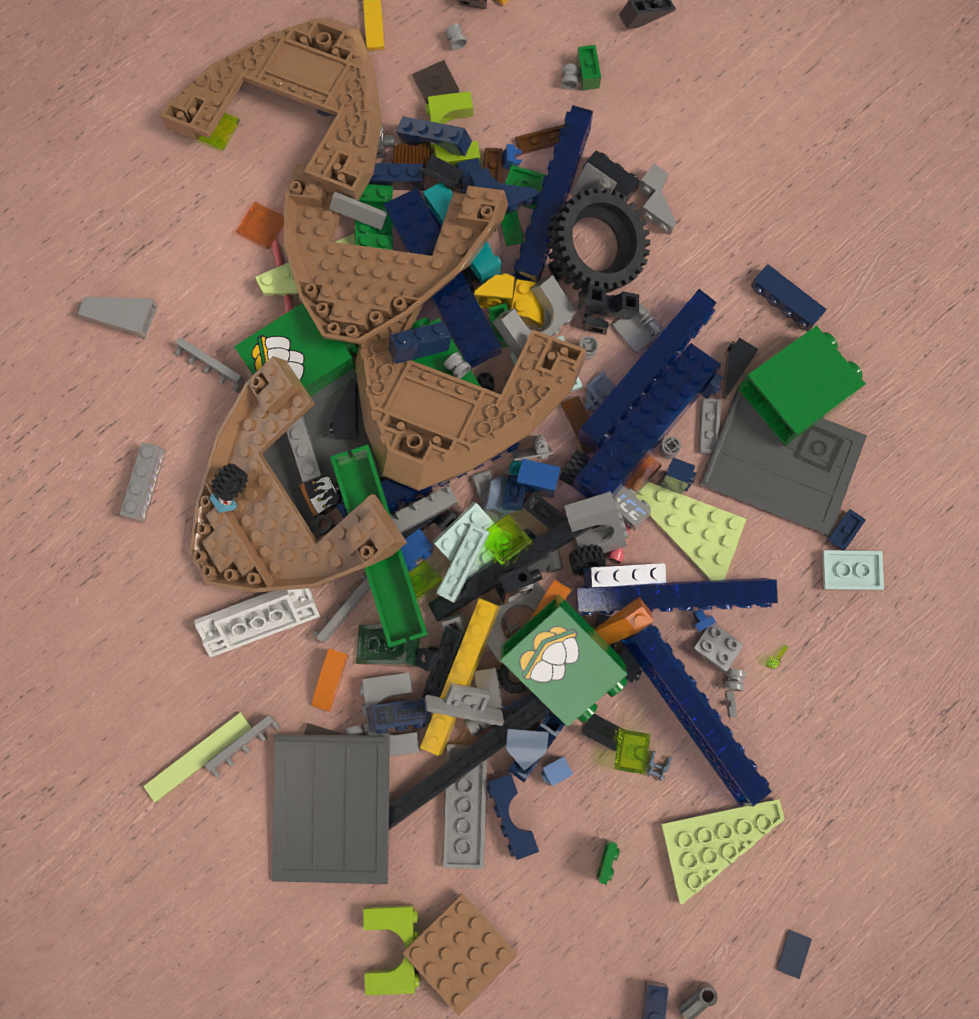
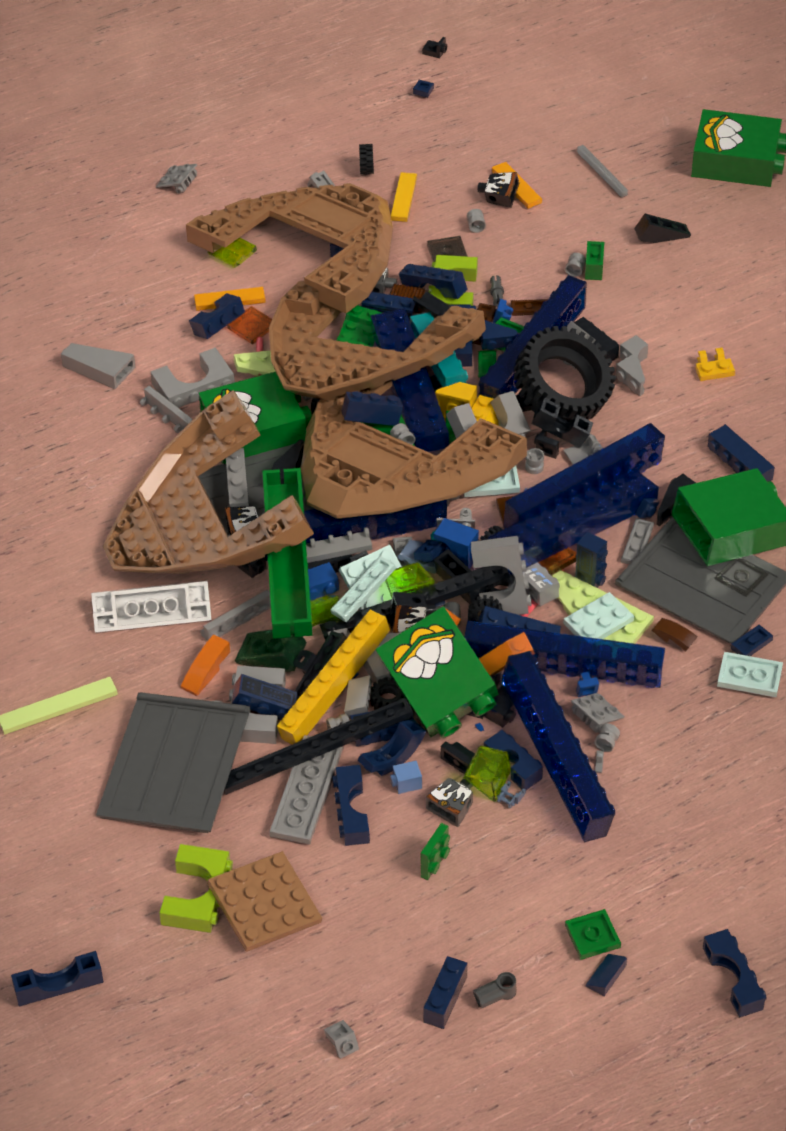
camera: 10 degrees right, 30 degrees down
light grey brick [120,442,166,523] -> none
light grey hinge [205,715,281,778] -> none
medium azure tile [210,493,237,513] -> none
black tyre [211,463,248,501] -> none
light grey tile [329,192,387,230] -> none
light grey bracket [425,683,504,726] -> none
sand blue slope [506,729,548,770] -> none
yellowish green wing [661,799,785,905] -> none
clear neon green hand [766,645,788,669] -> none
none -> light grey arch [150,347,235,408]
none -> light grey hinge [156,164,197,194]
none -> dark blue arch [189,293,245,339]
none -> light orange tile [194,287,266,311]
none -> light grey bracket [307,170,335,188]
none -> torso [426,777,473,827]
none -> dark blue arch [483,730,543,790]
none -> dark grey pin [490,275,504,307]
none -> light aqua plate [563,592,634,648]
none -> green plate [565,909,621,960]
none -> reddish brown slope [651,618,698,652]
none -> yellow plate [695,347,735,381]
none -> dark blue arch [703,929,767,1018]

